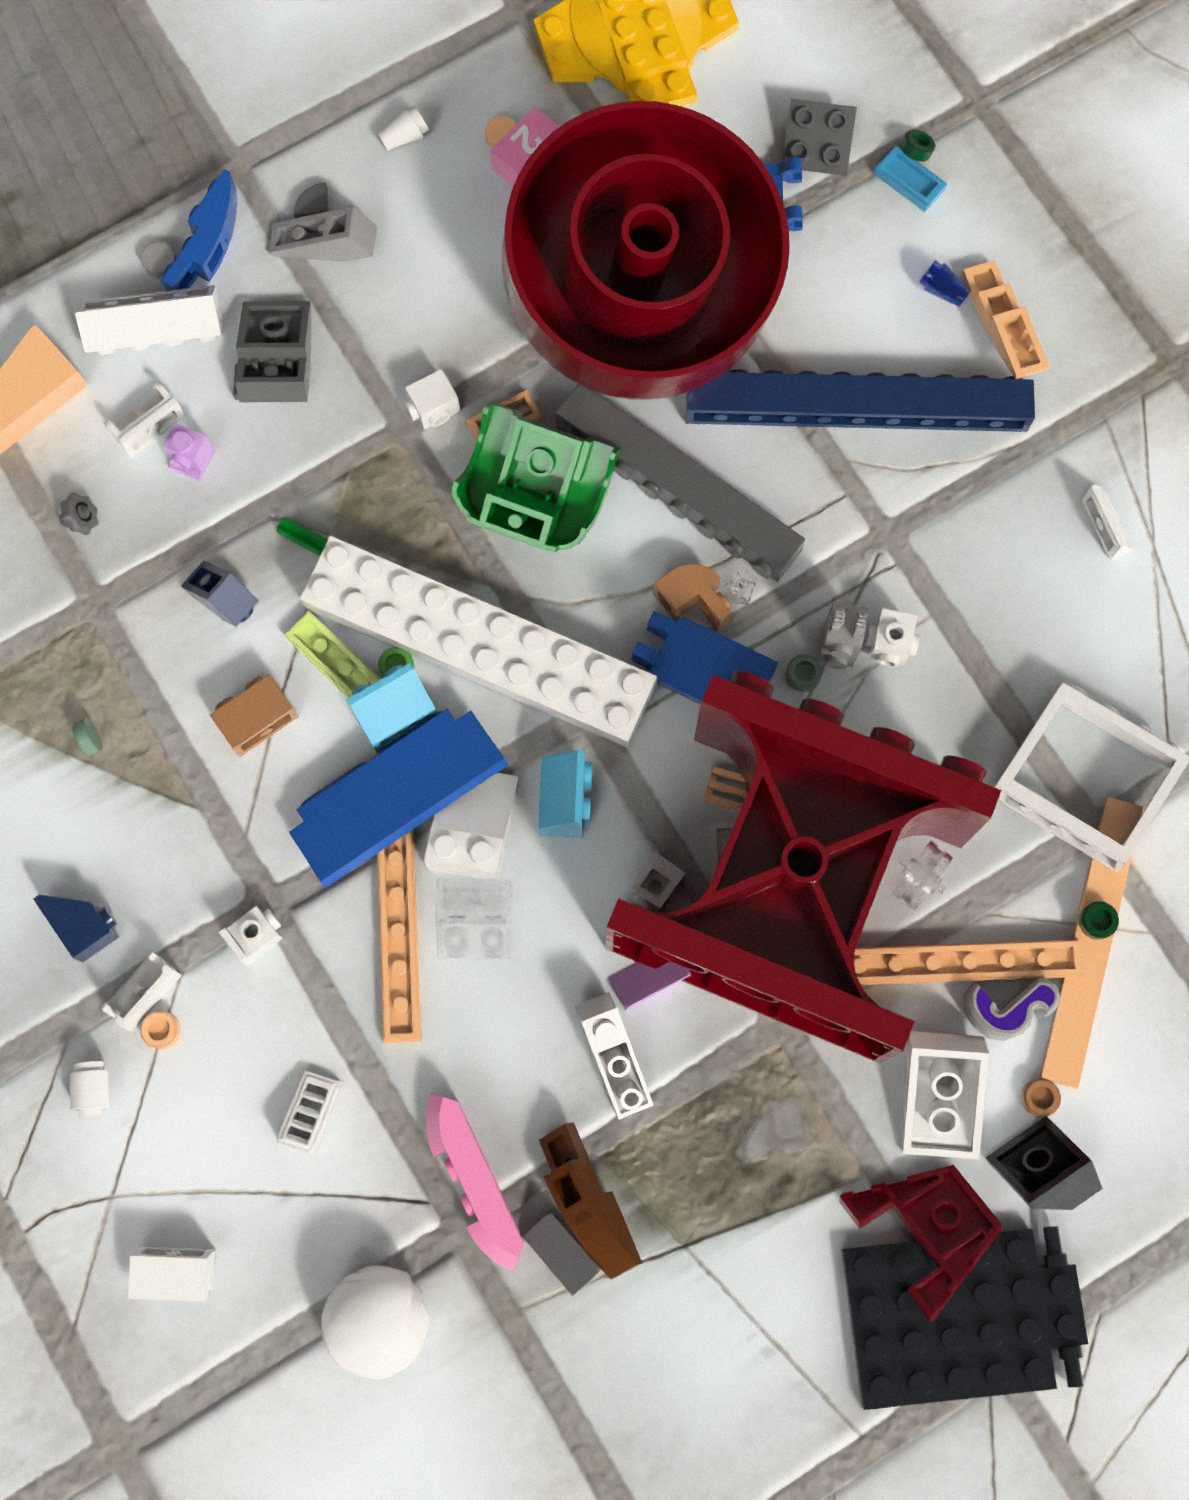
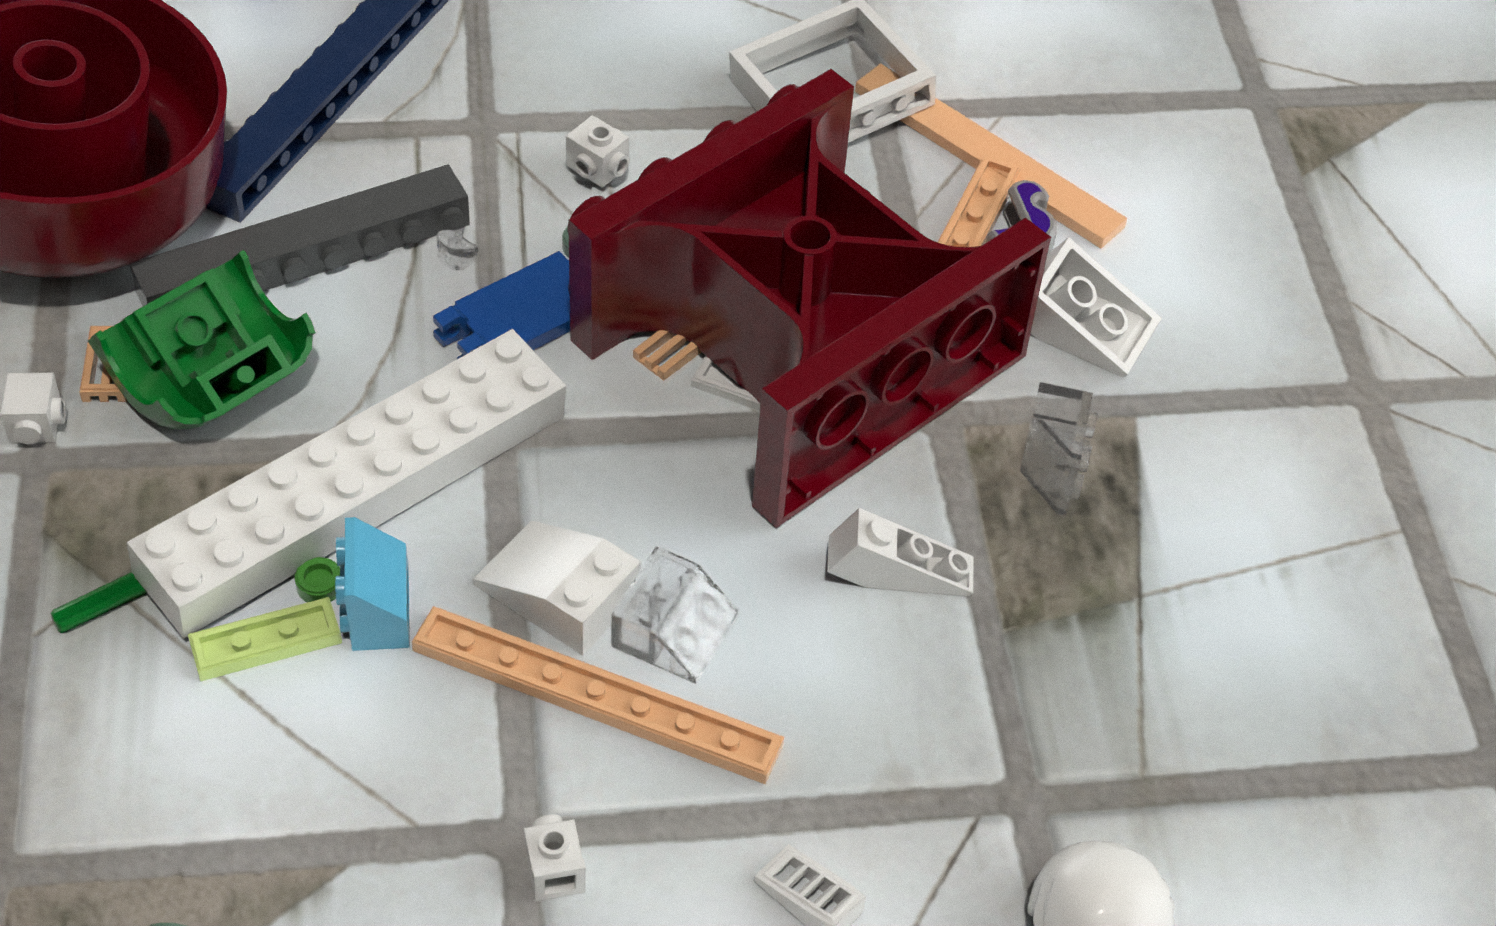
camera: 70 degrees left, 25 degrees down
slope [180,561,259,627] -> none
medium nougat brick [210,674,299,757] -> none
blue slope [289,708,509,888] -> none
bright pink brick [426,1093,525,1271] -> none
dark grey slope [522,1211,601,1296] -> none
medium azure slope [538,750,592,837] -> none
reddish brown slope [539,1122,643,1279] -> none
lavender slope [608,962,691,1011] -> none
white brick [630,852,685,912] -> none
medium nougat brick [653,564,731,631] -> none
light grey hinge [818,601,869,669] -> none
dark red wing [839,1164,1002,1322] -> none
black plate [841,1226,1088,1410] -> none
black slope [986,1116,1103,1210] -> none
medium nougat tile [1021,1079,1061,1117] -> none
dark green tile [1079,901,1119,940] -> none

